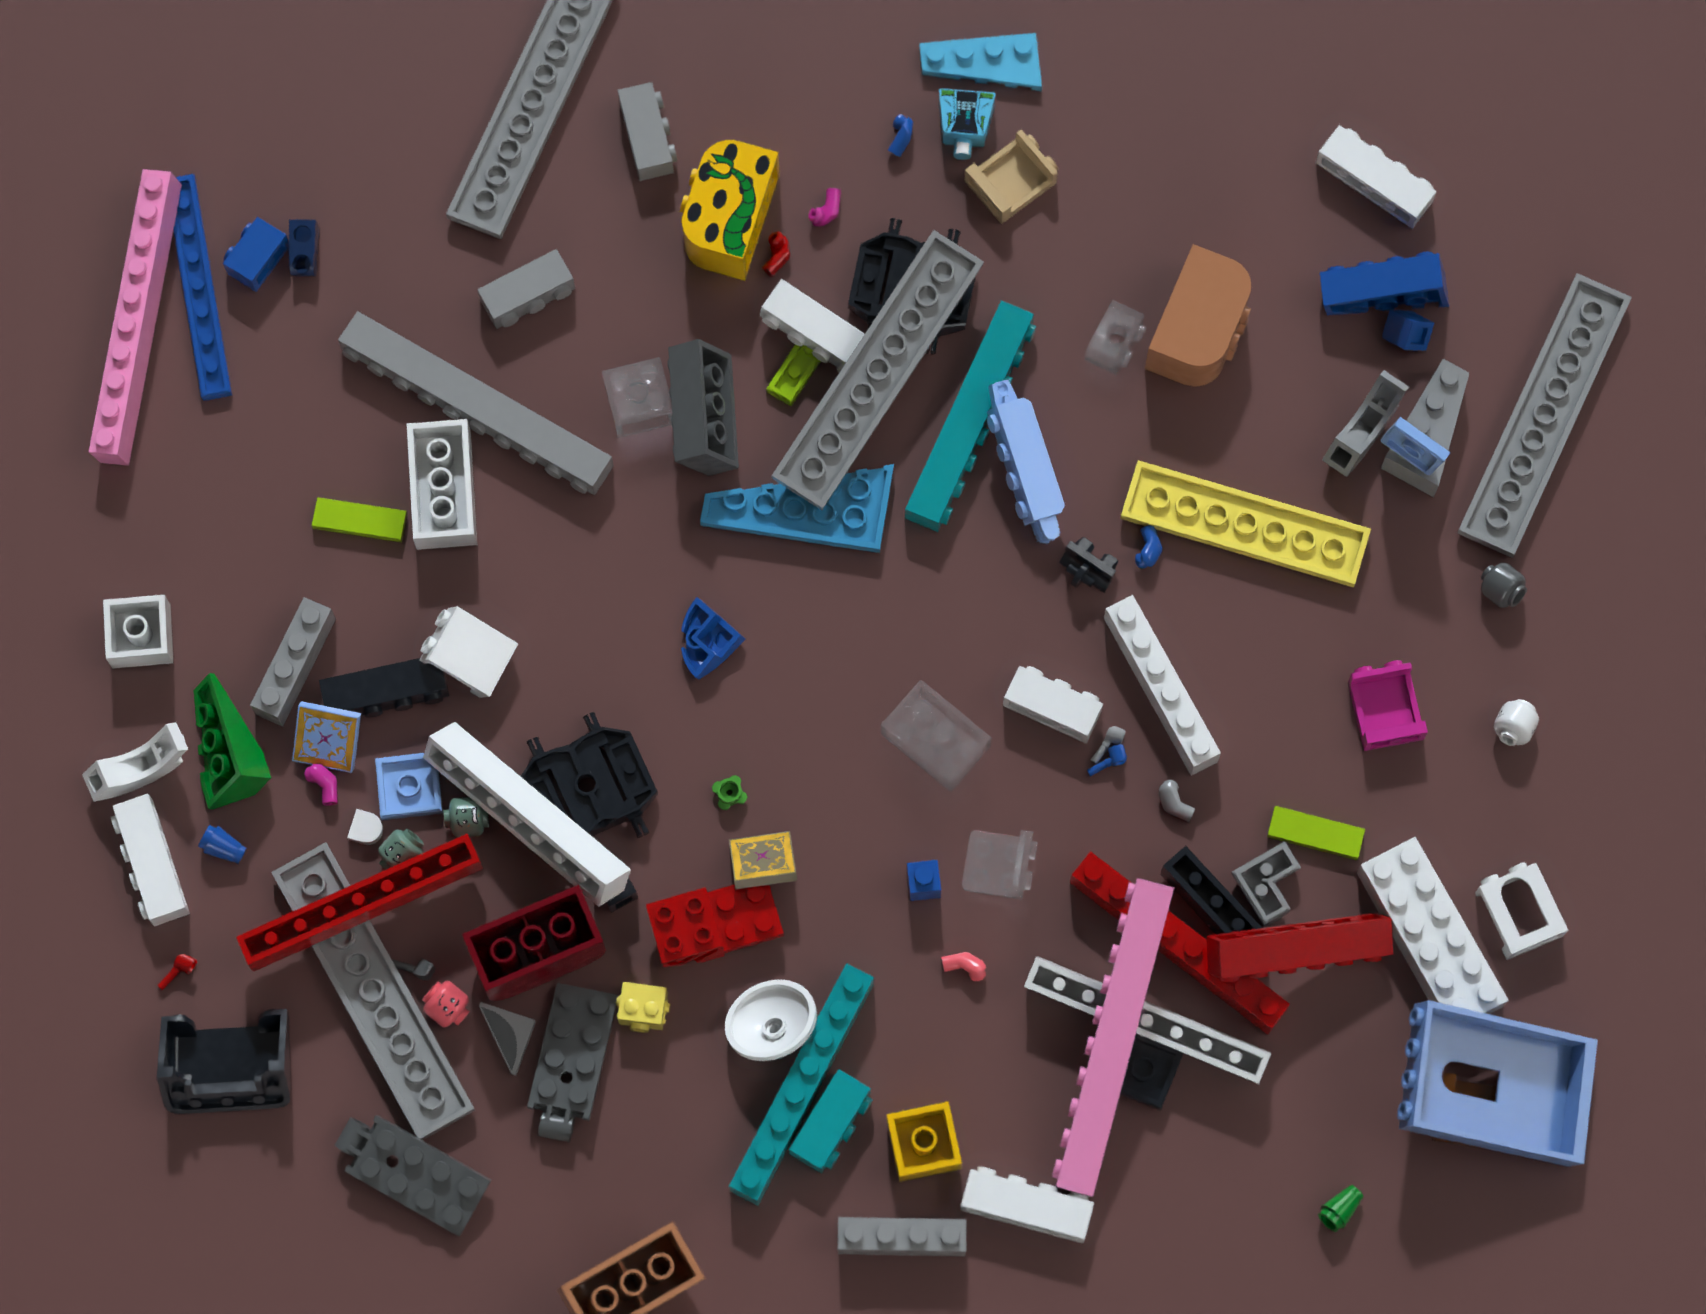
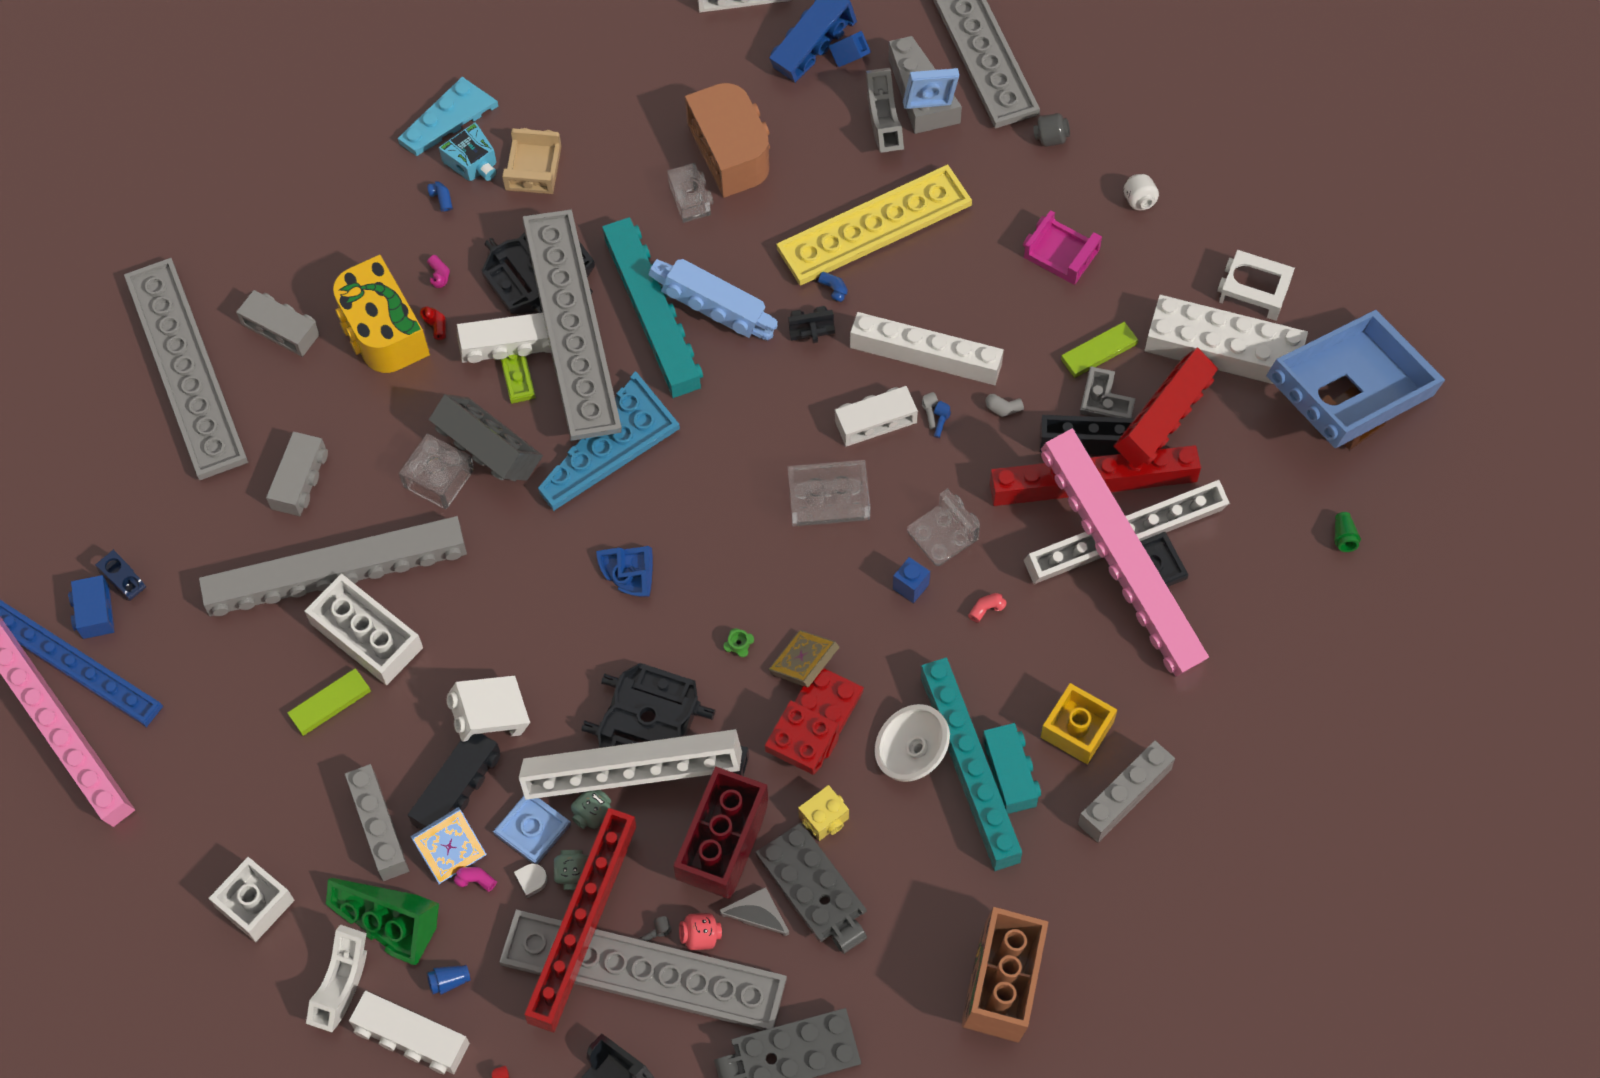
camera: 45 degrees left, 10 degrees down
white brick [960,1166,1094,1243] -> none

